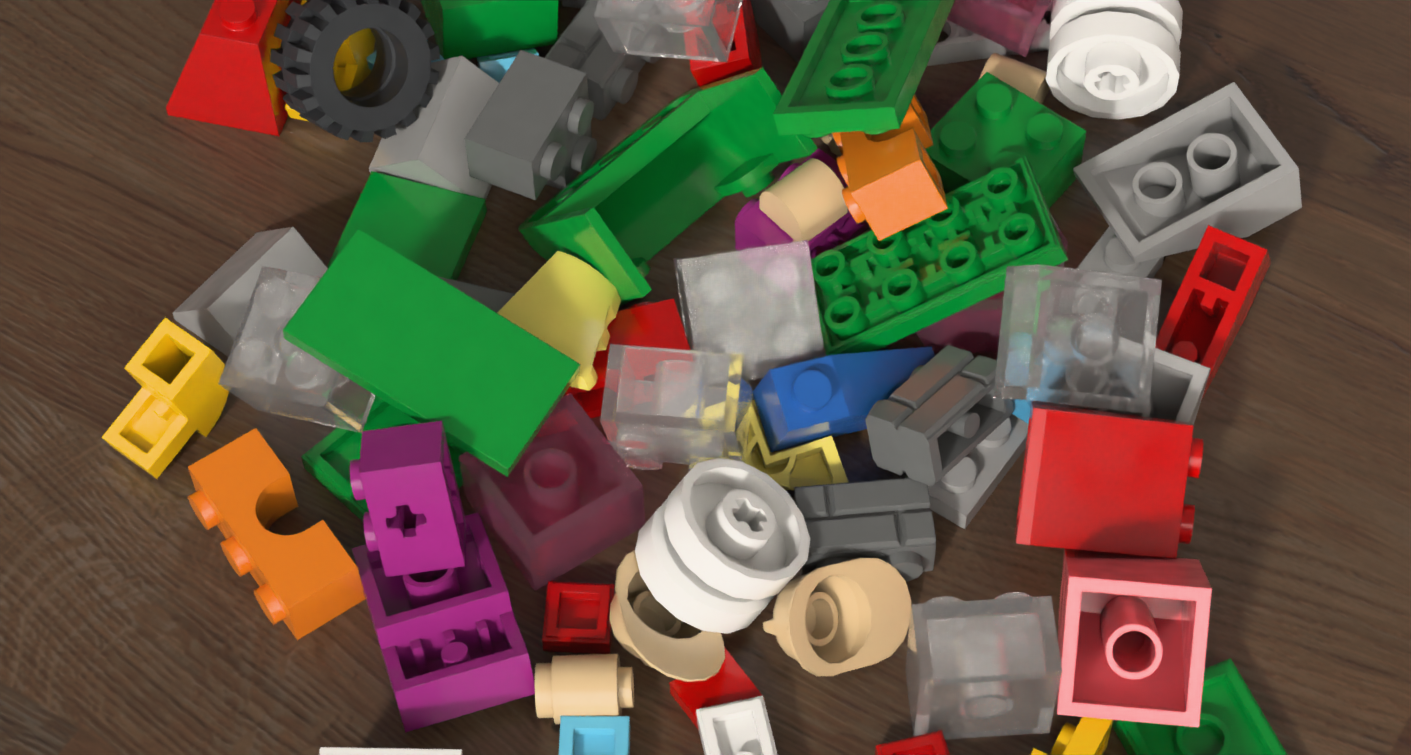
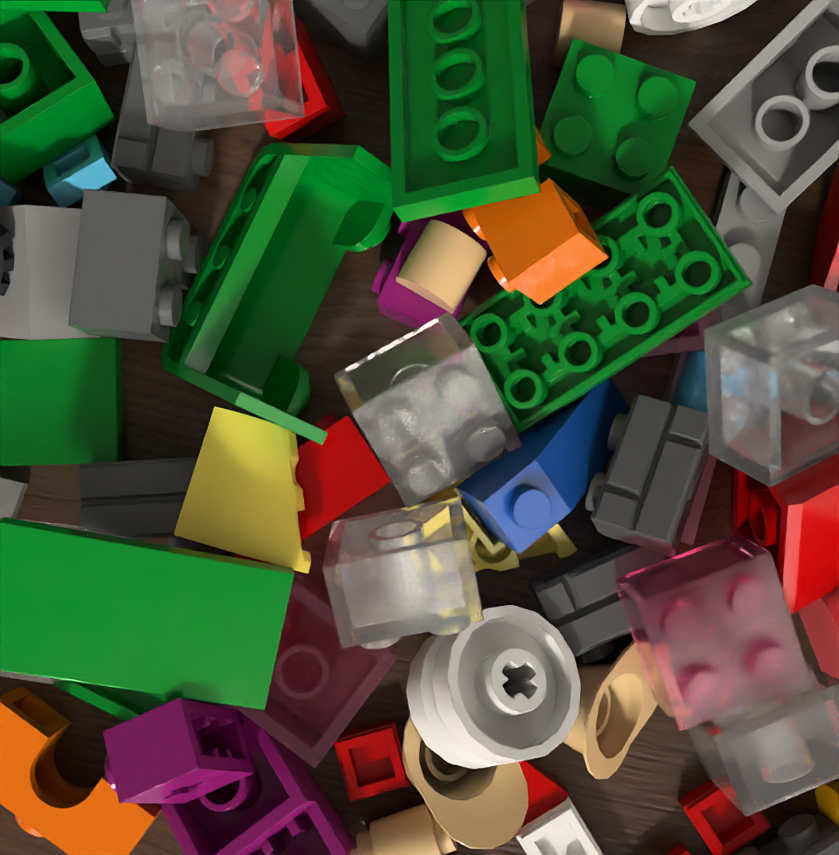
camera: 15 degrees left, 30 degrees up
none -> clear pink brick [613,533,811,731]

